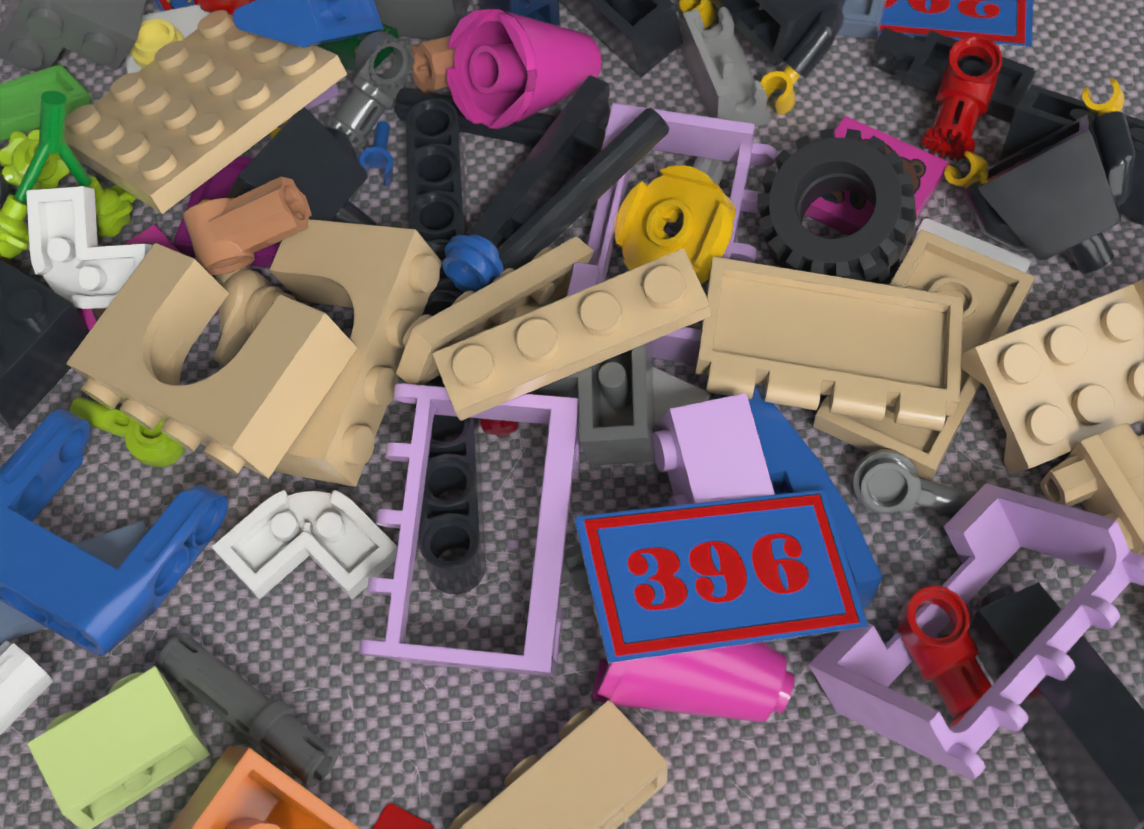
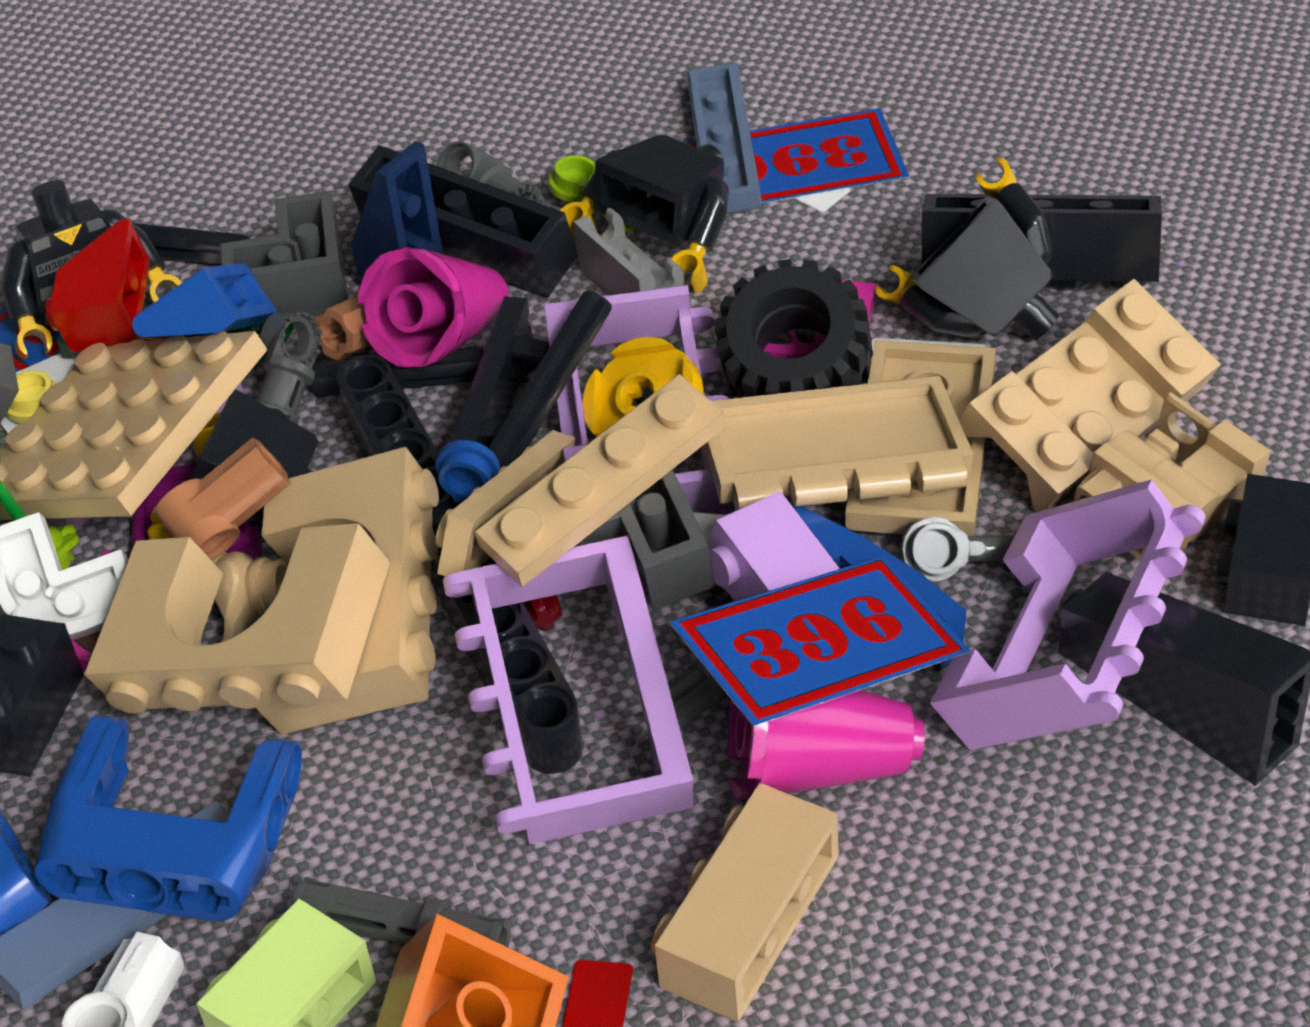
camera: 20 degrees left, 15 degrees down
lime plate [69,397,186,467] -> none
white plate [212,490,398,600] -> none
blue hand [359,121,393,186] -> none
black hinge [871,27,1036,124] -> none
red connector [897,585,992,727] -> none
red connector [922,35,1002,161] -> none

